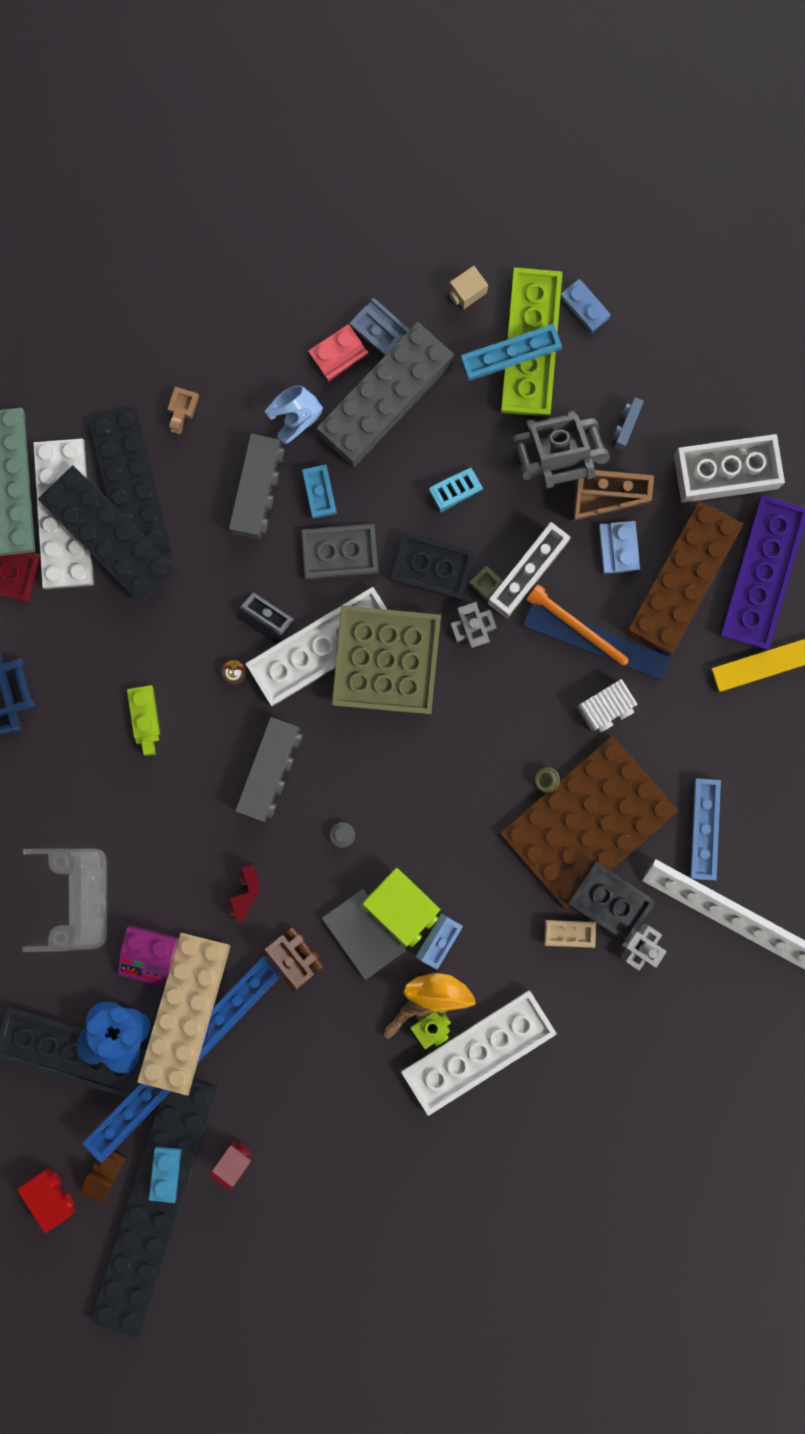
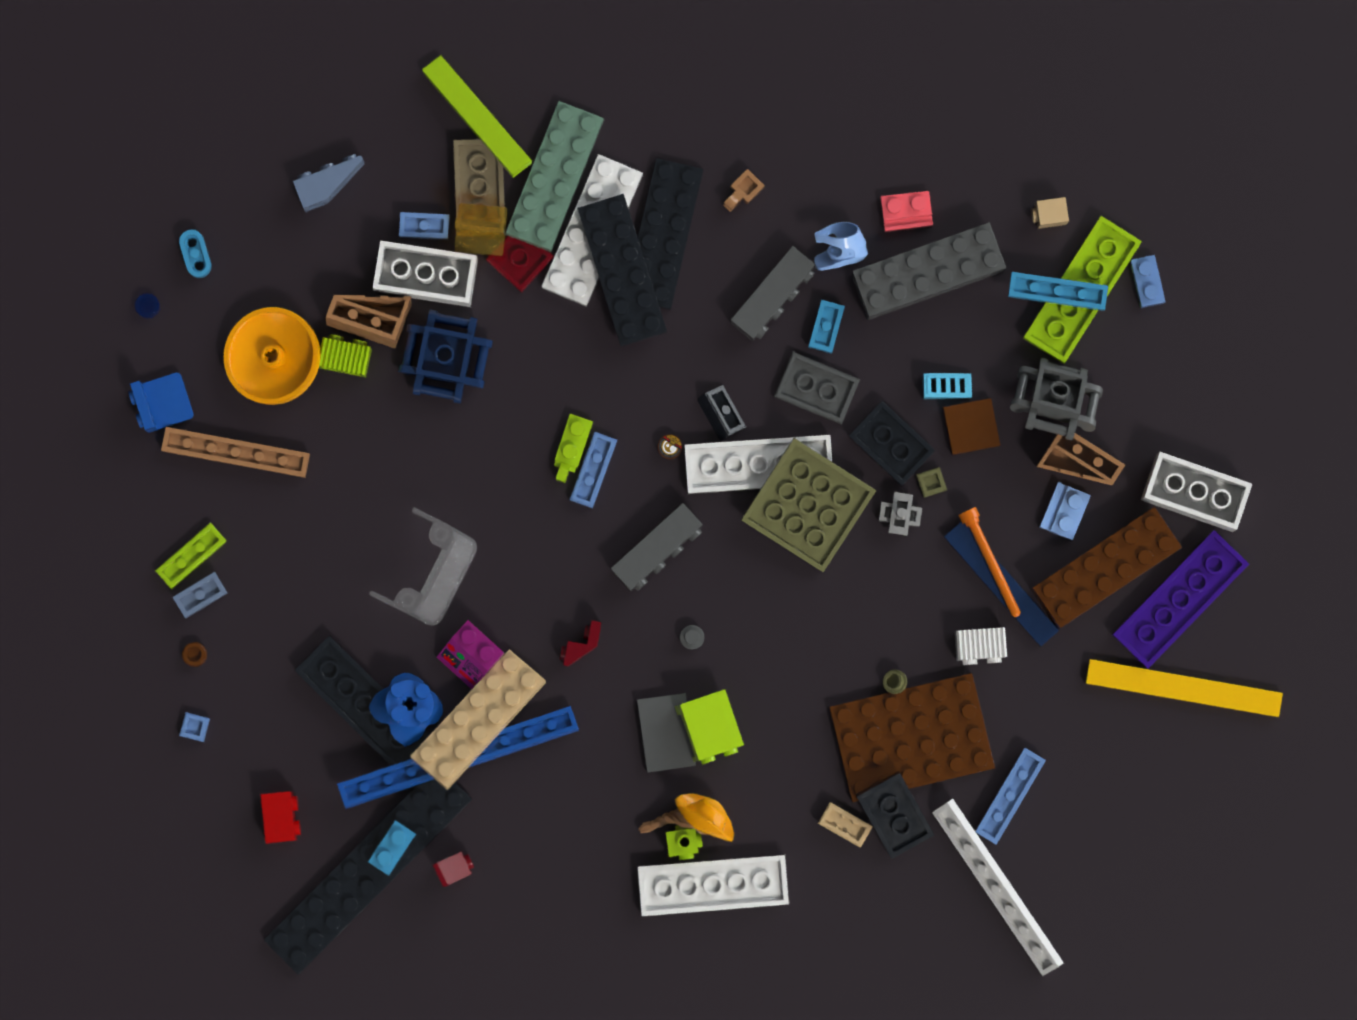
camera: 25 degrees right, 0 degrees up
reddish brown slope [81,1150,127,1204] -> none
reddish brown plate [262,927,324,992] -> none
sand blue plate [350,298,410,356] -> none
medium blue plate [416,913,463,970] -> none
white brick [488,522,571,619] -> none
sand blue plate [612,397,644,452] -> none
light grey piece [621,923,667,971] -> none
none -> medium blue tile [570,432,617,509]
none -> reddish brown tile [943,398,1000,455]

